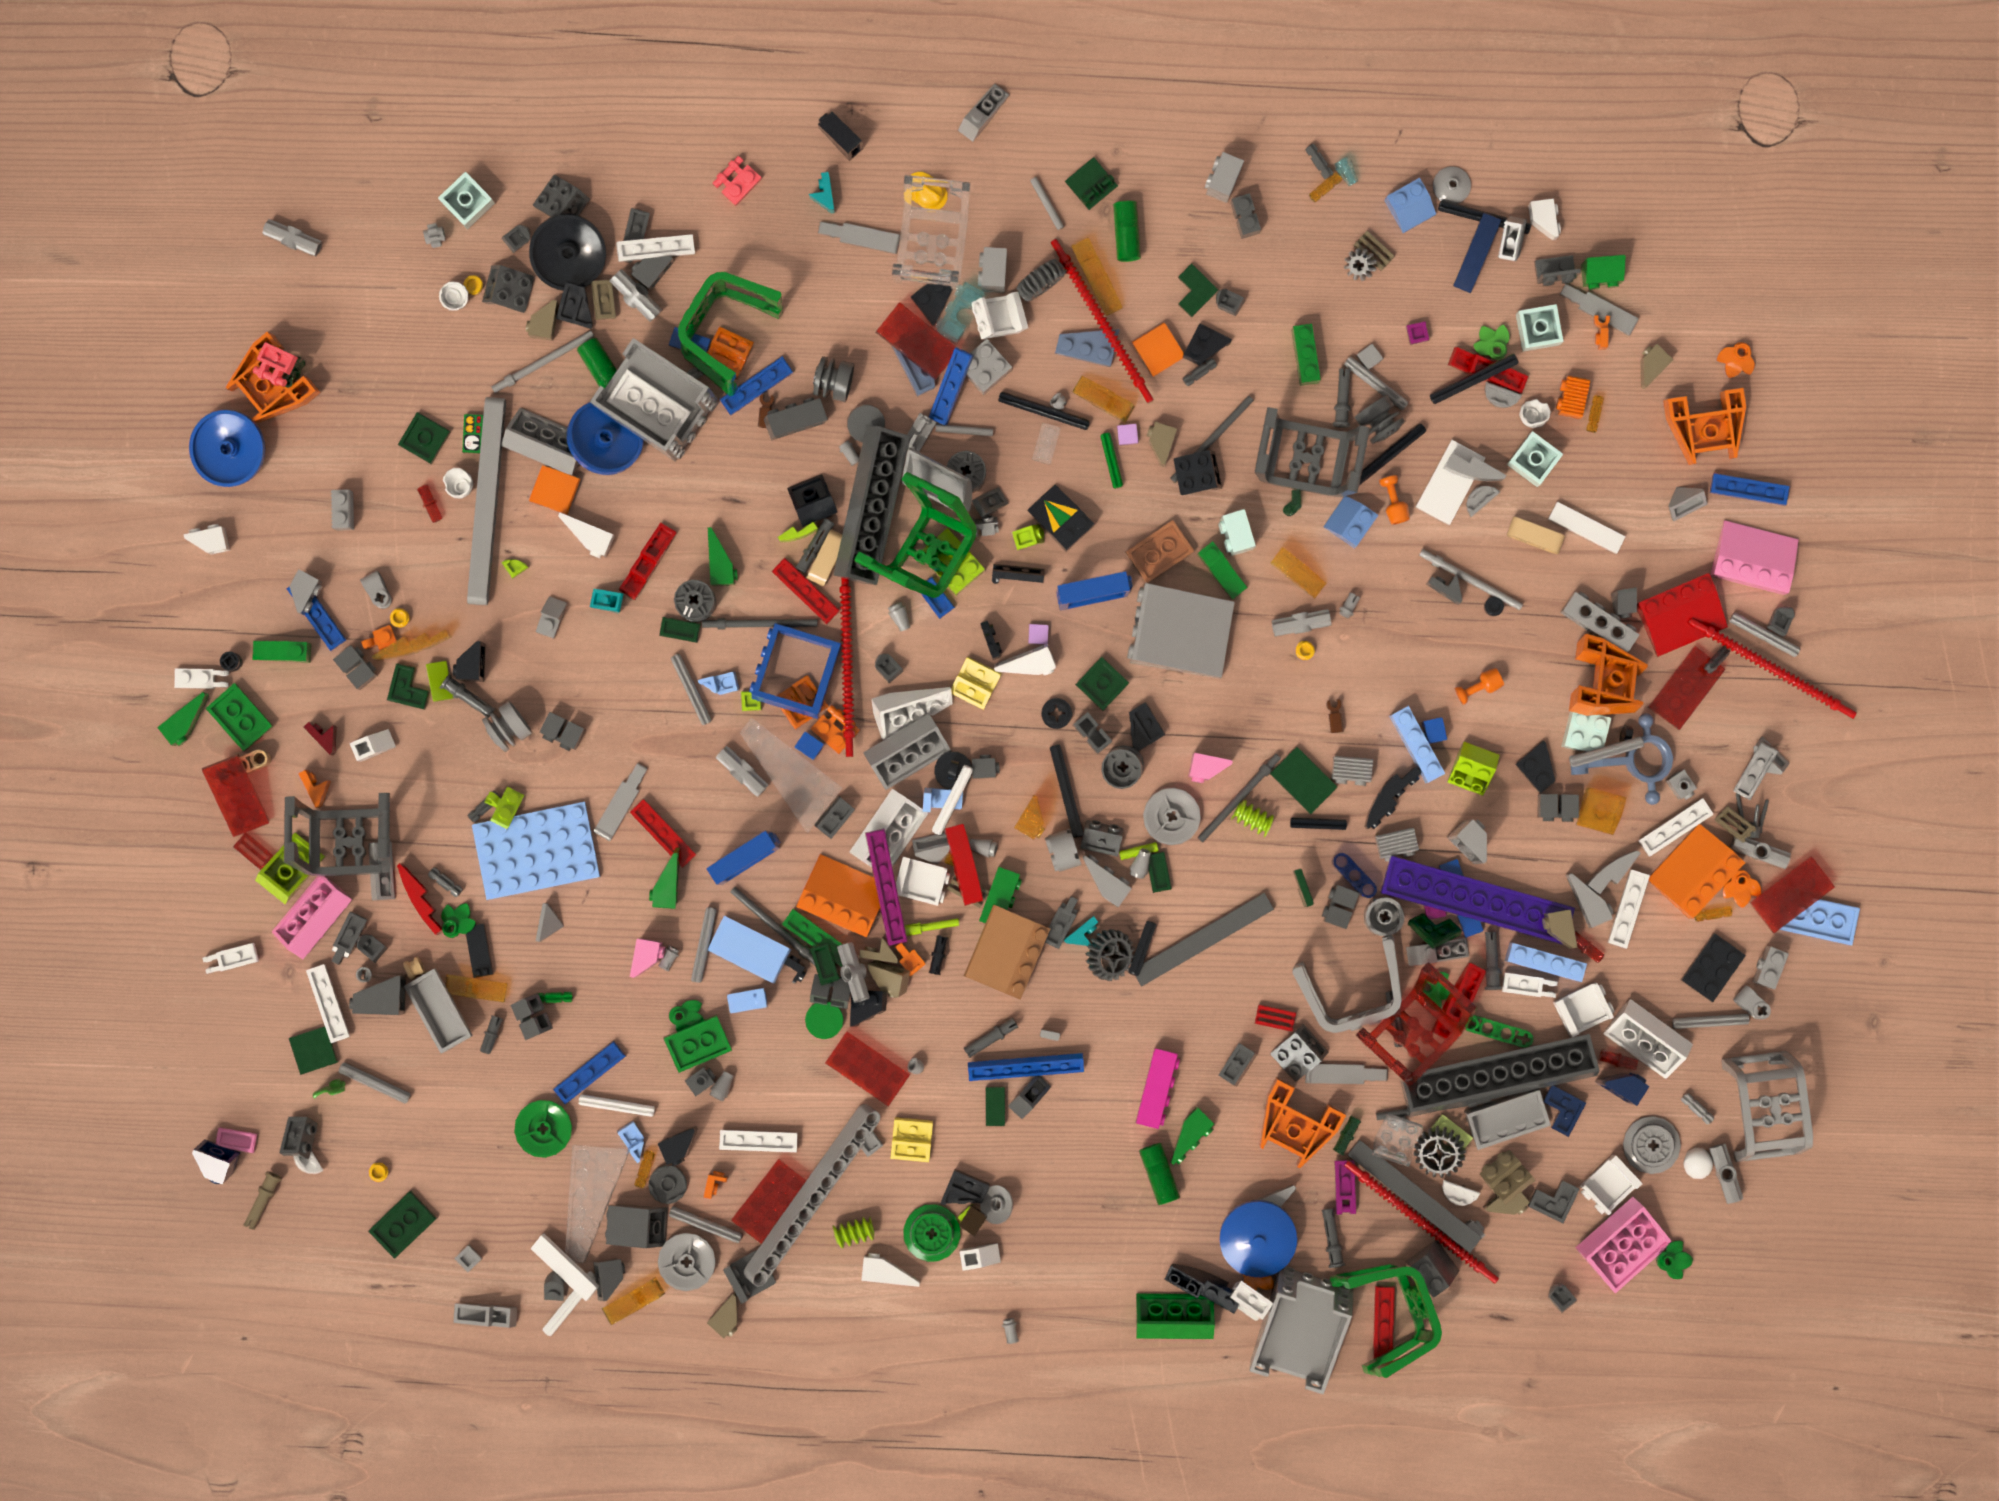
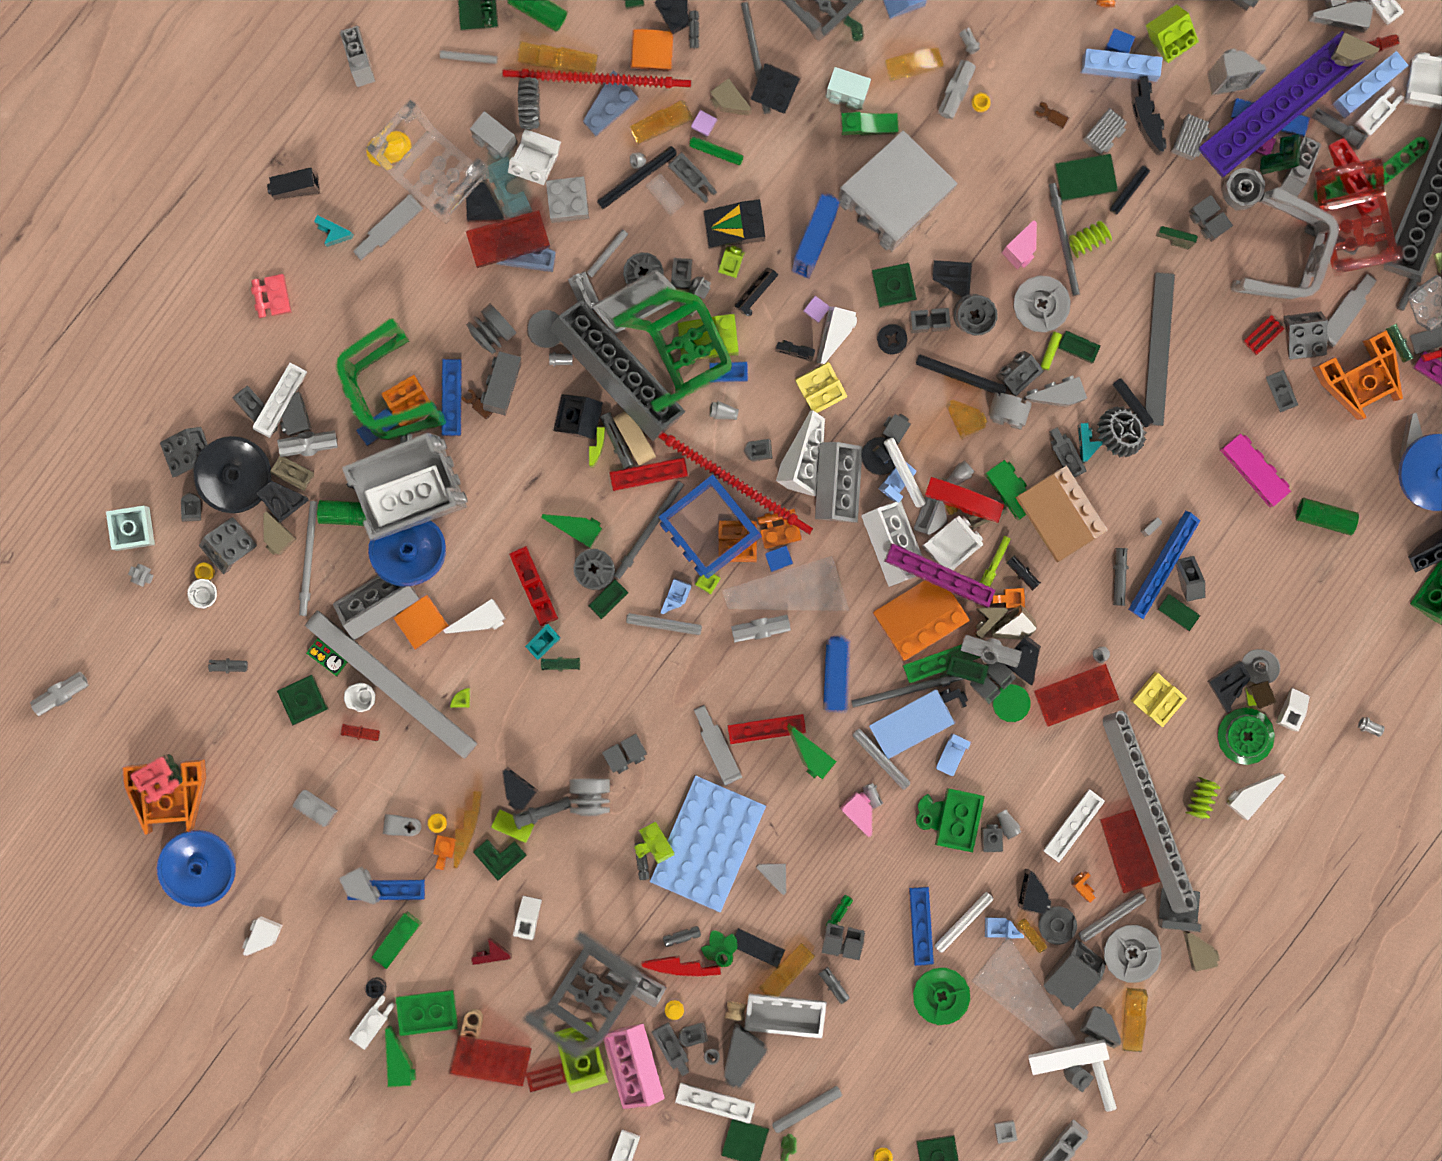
camera: 55 degrees left, 0 degrees up
orange slope [298,770,331,808] -> none
dark grey piece [333,645,378,690] -> none
light grey slope [536,596,567,639] -> none
dark grey hinge [814,796,855,839] -> none
light grey tile [861,1132,883,1157] -> none
blue tile [929,347,974,425] -> none
nougat plate [1125,520,1194,583] -> none
light grey cone [1130,849,1151,879] -> none
green slope [1170,1107,1214,1165] -> none
clear blue beam [1331,853,1377,898] -> none
none -> dark grey axle [208,658,248,674]
none -> clear green pin [541,656,581,672]
none -> yellow plate [665,1000,684,1020]
none -> dark grey hinge [668,152,717,204]

